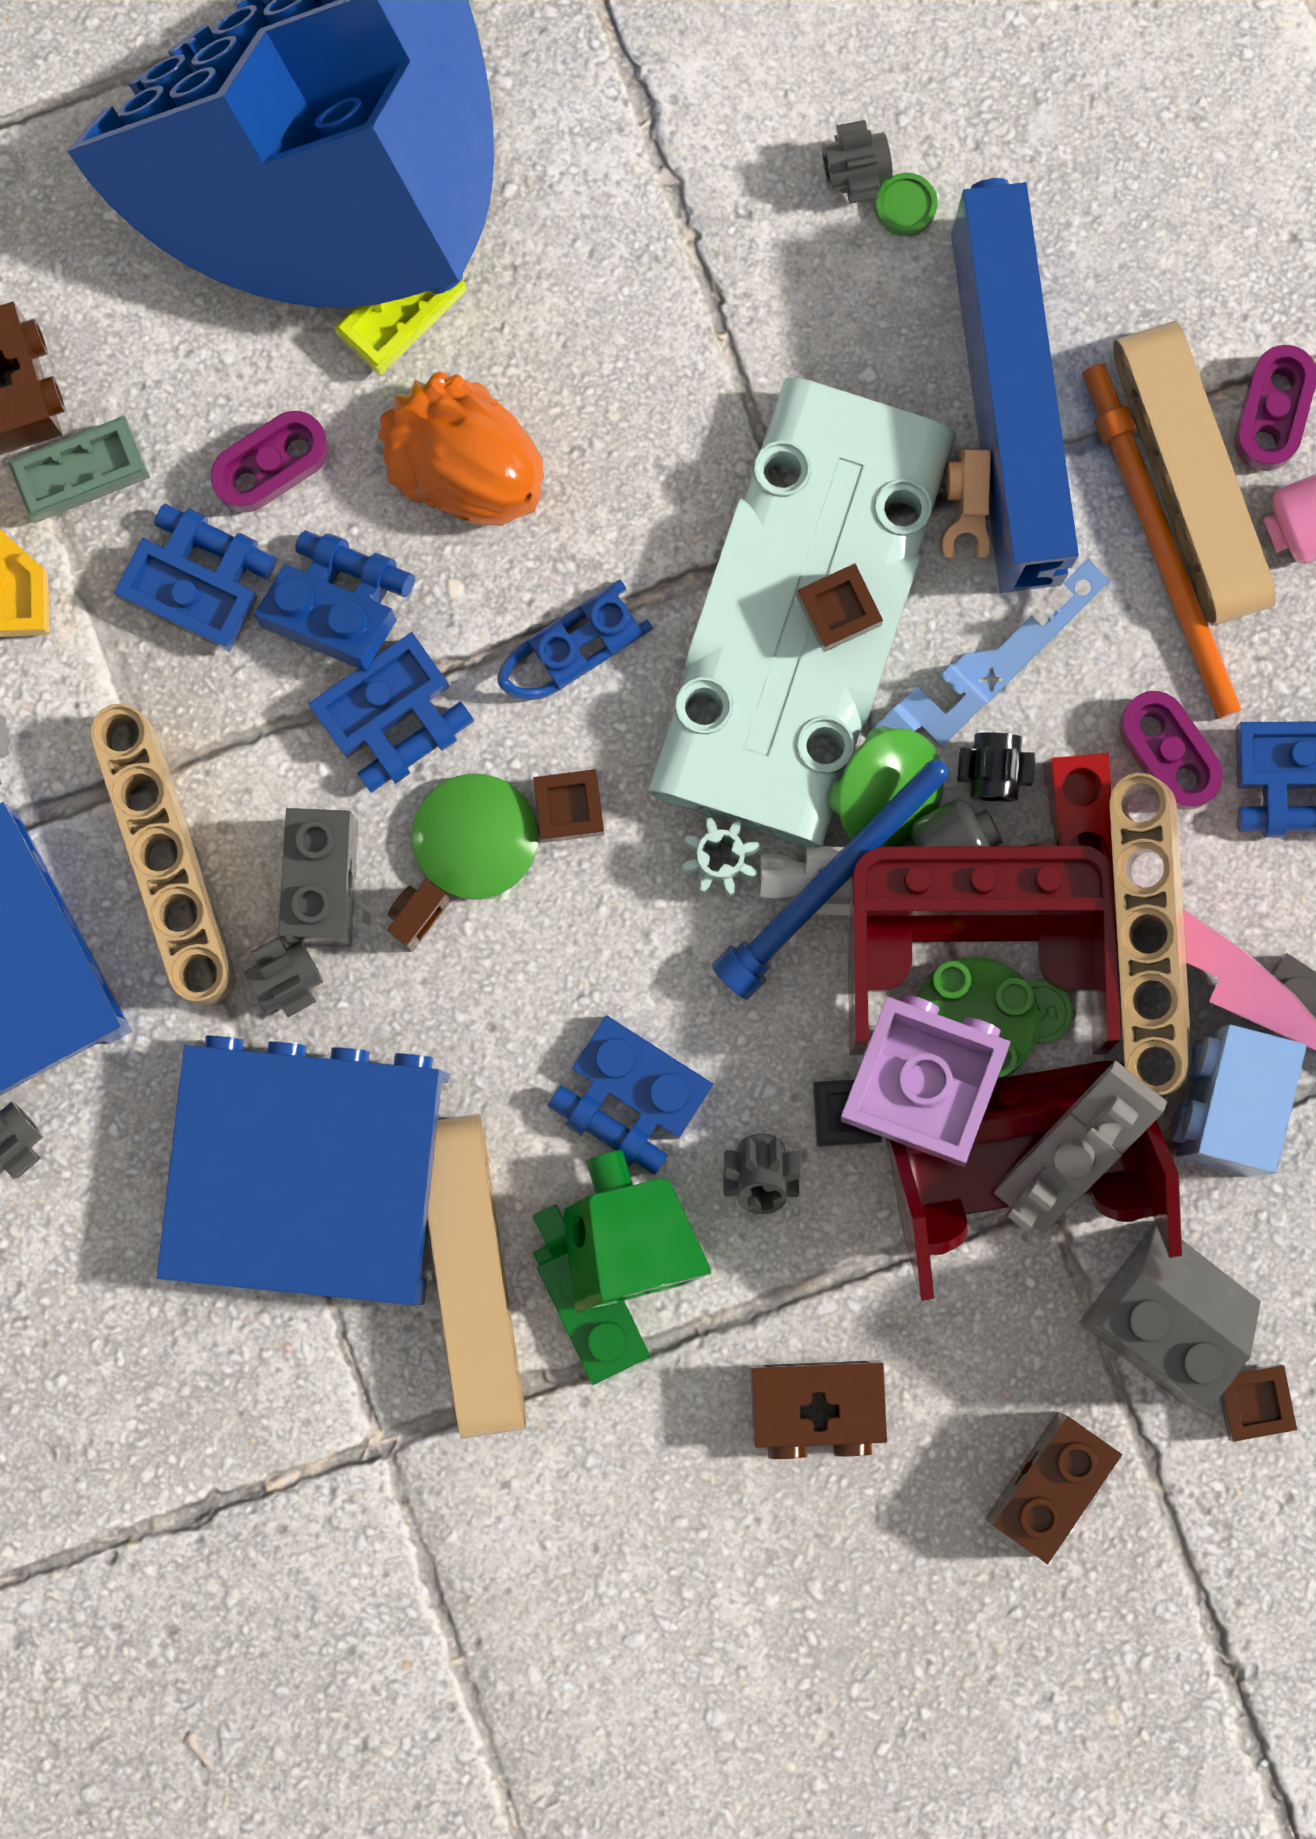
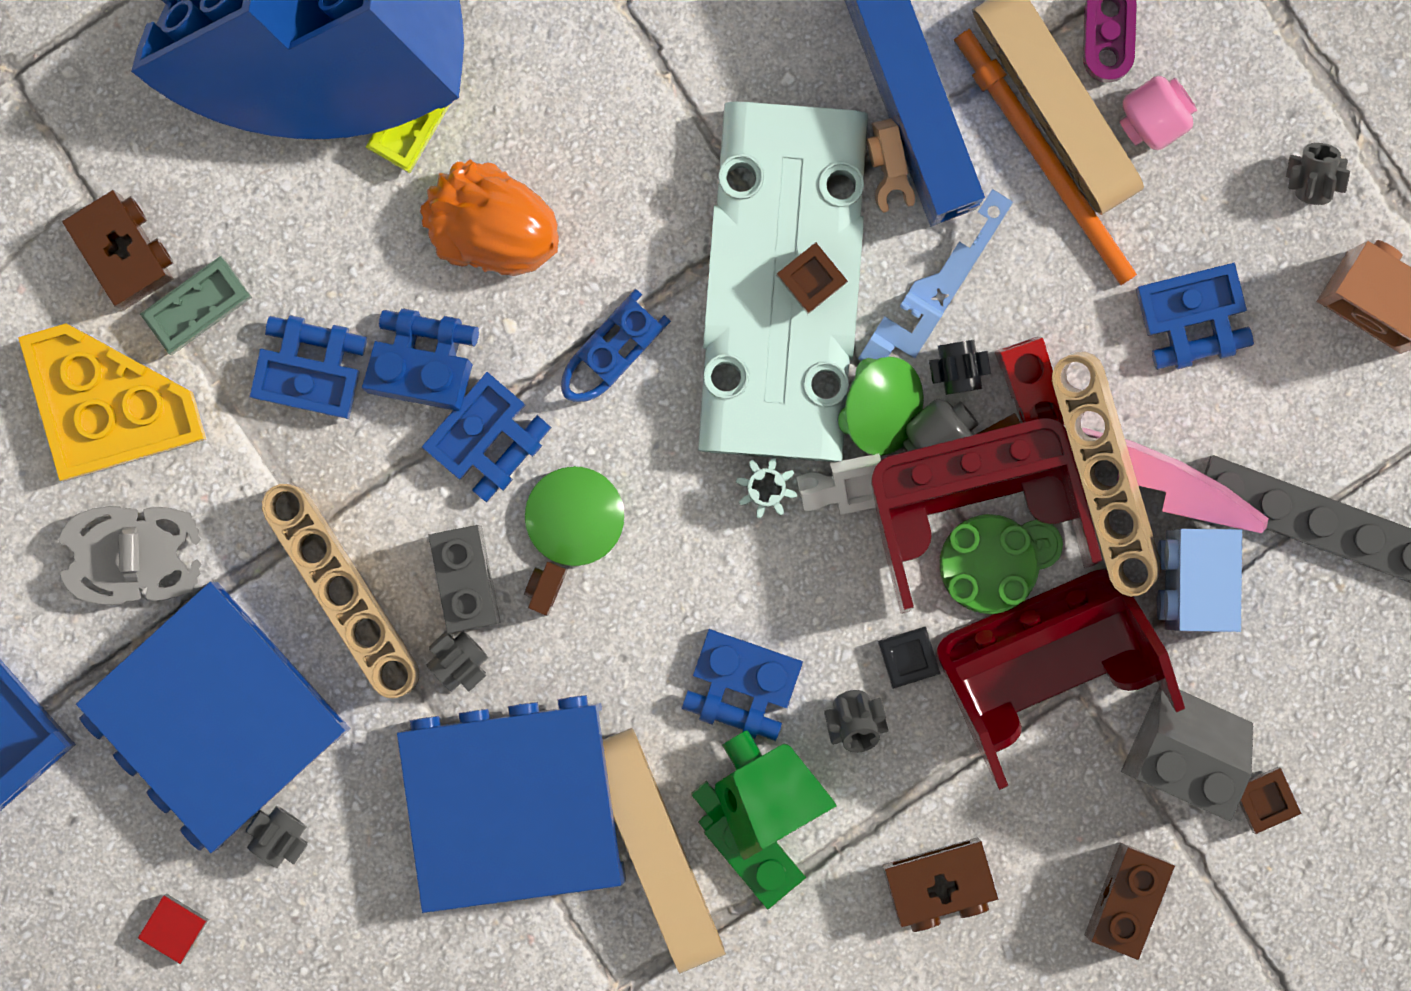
camera: 15 degrees left, 5 degrees up
magenta plate [211,411,329,512] -> none
reddish brown plate [533,769,605,843] -> none
blue piece [712,759,949,1000] -> none
lavender plate [841,995,1011,1167] -> none
light grey plate [994,1060,1167,1233] -> none
magenta plate [1119,691,1223,810] -> none

